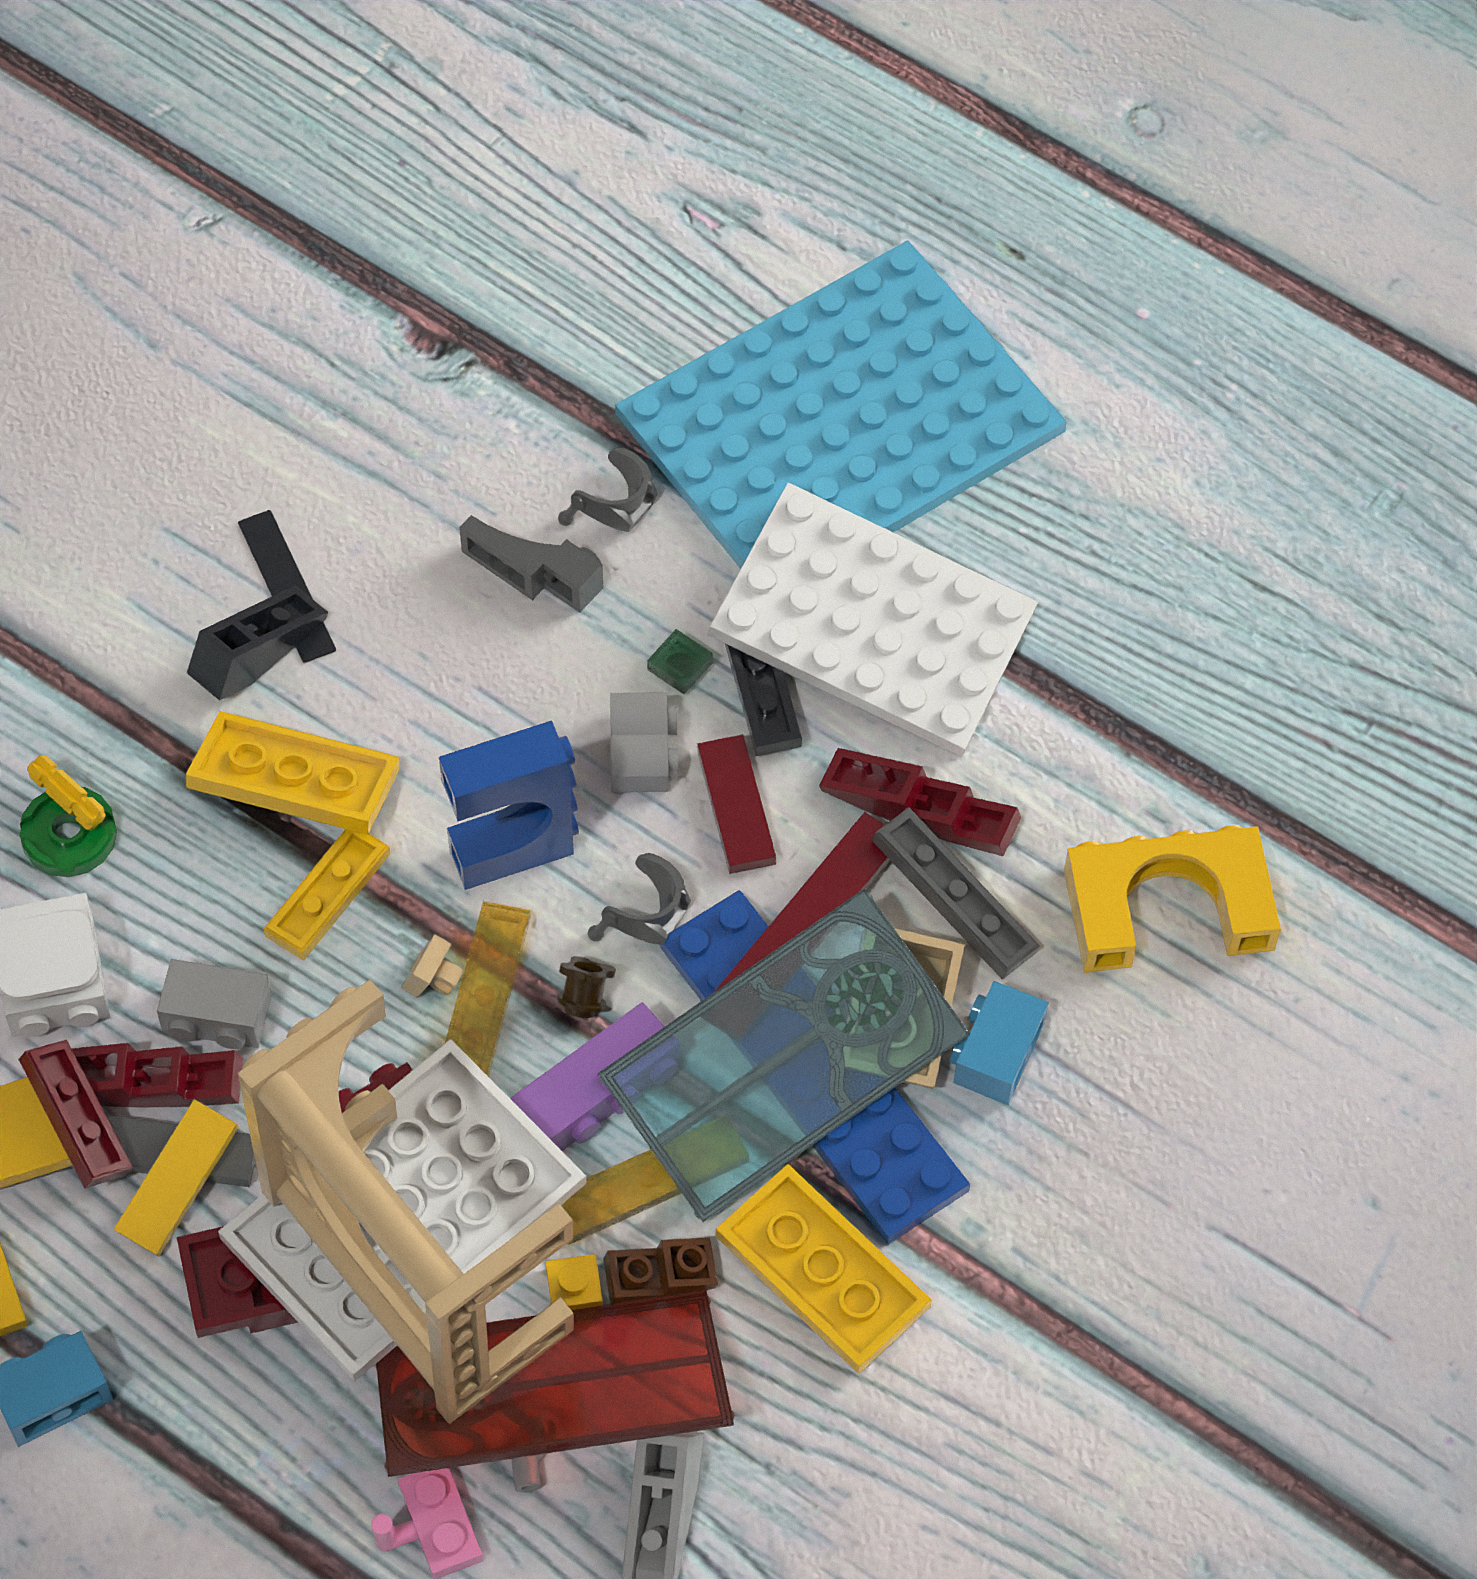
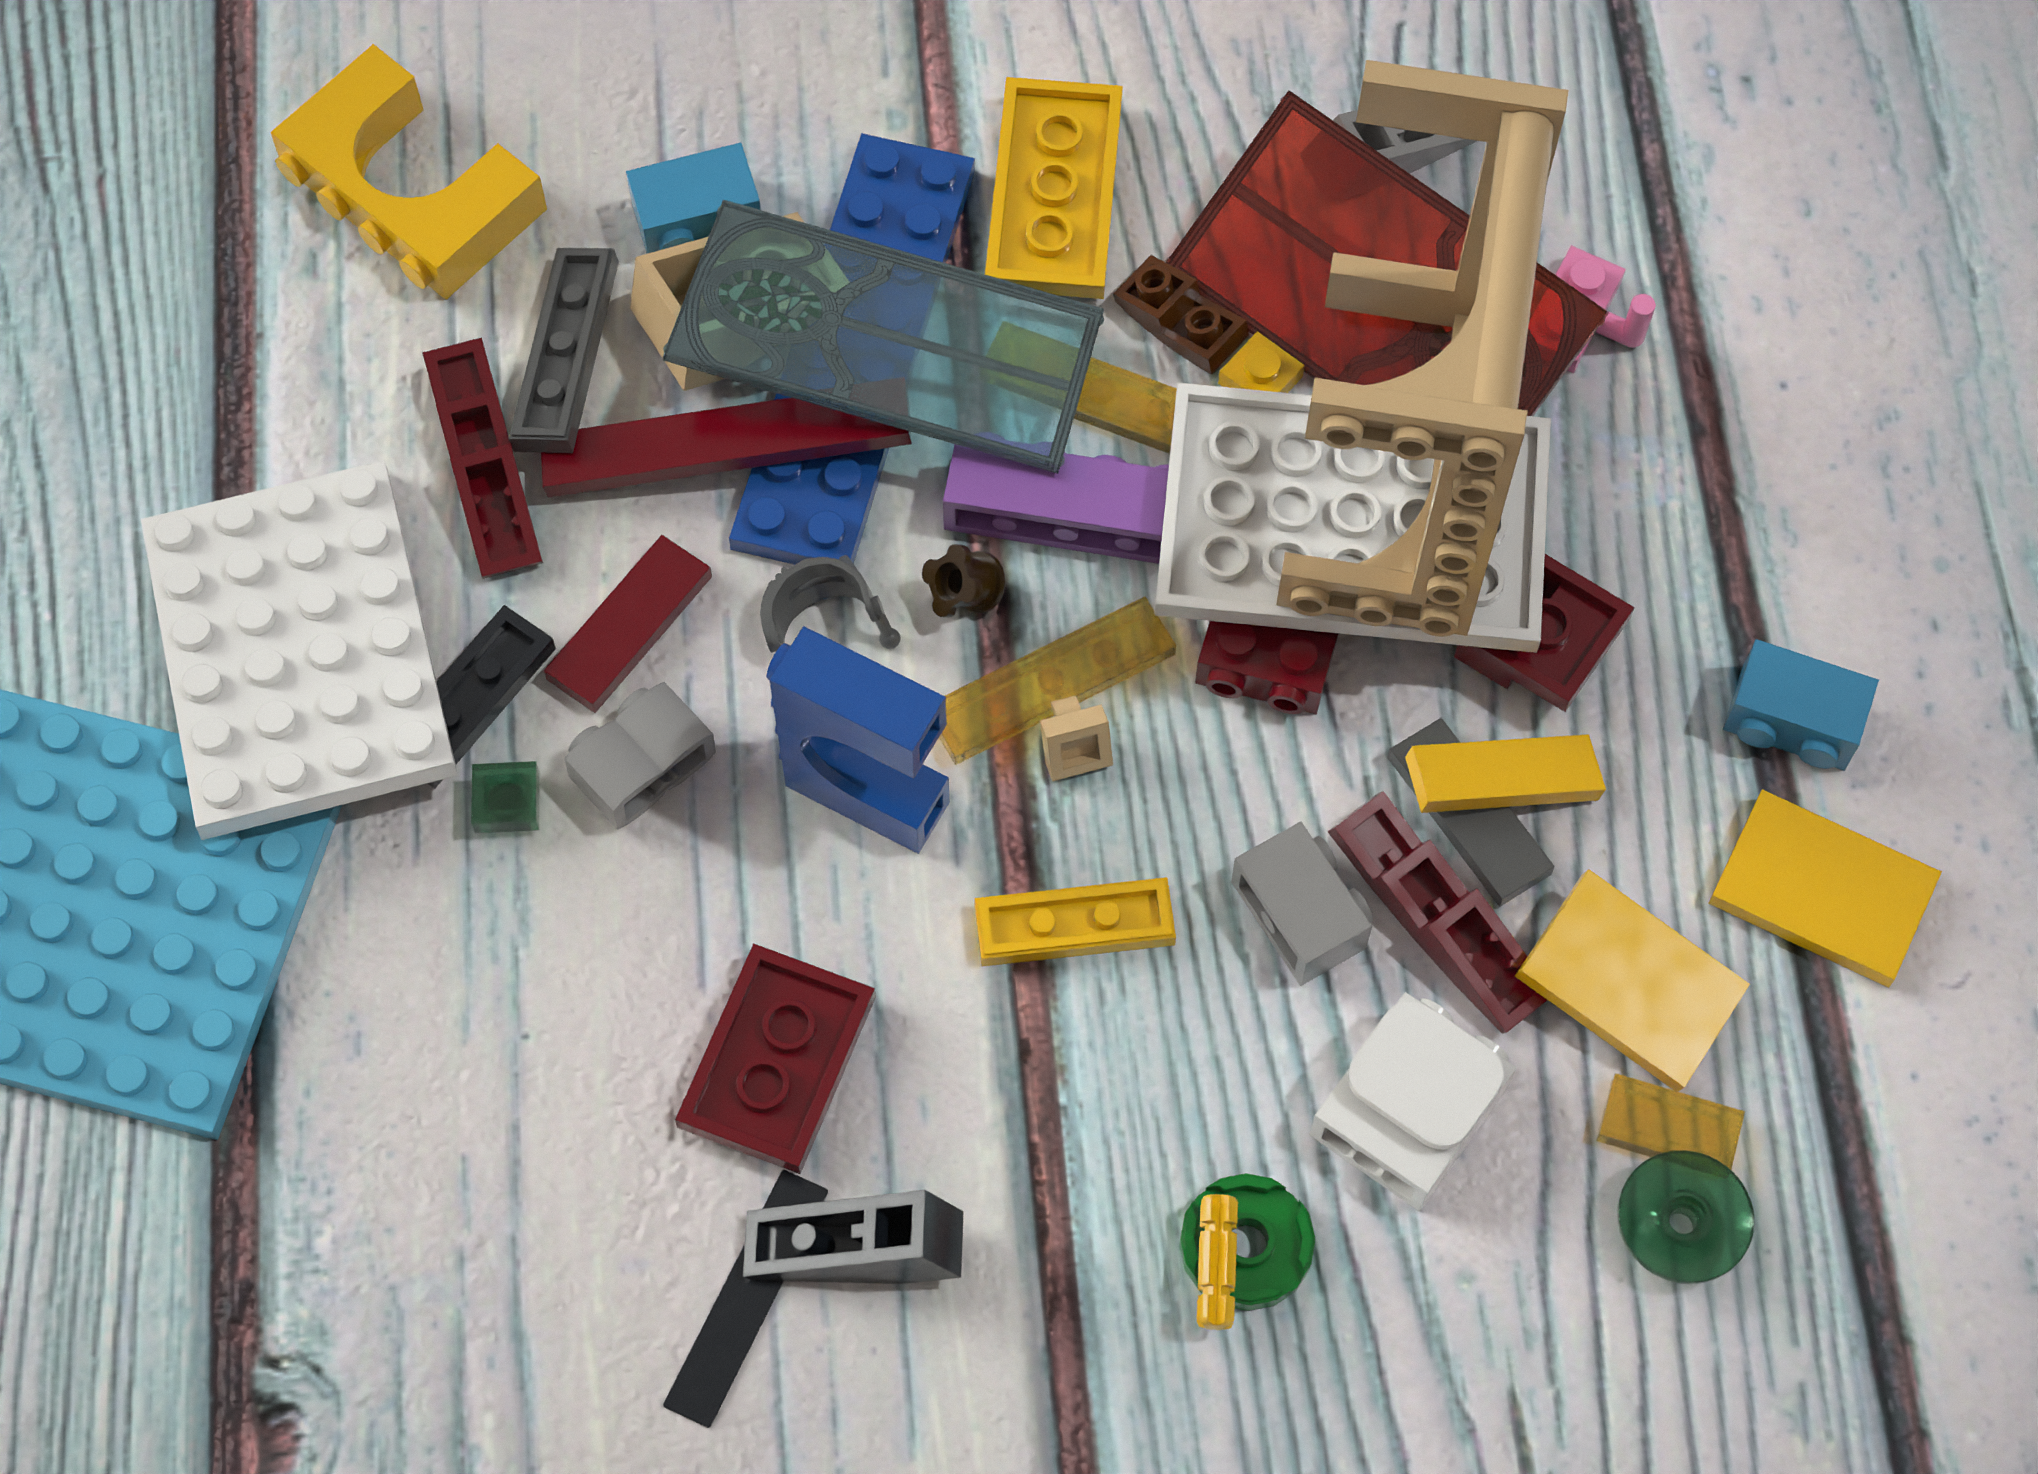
camera: 130 degrees left, 5 degrees up
dark red tile [18,1039,133,1189] -> none
yellow plate [186,711,400,835] -> none
dark grey slope [459,515,603,612] -> none
dark grey helmet [558,447,658,532] -> none
none -> dark red plate [675,943,876,1174]

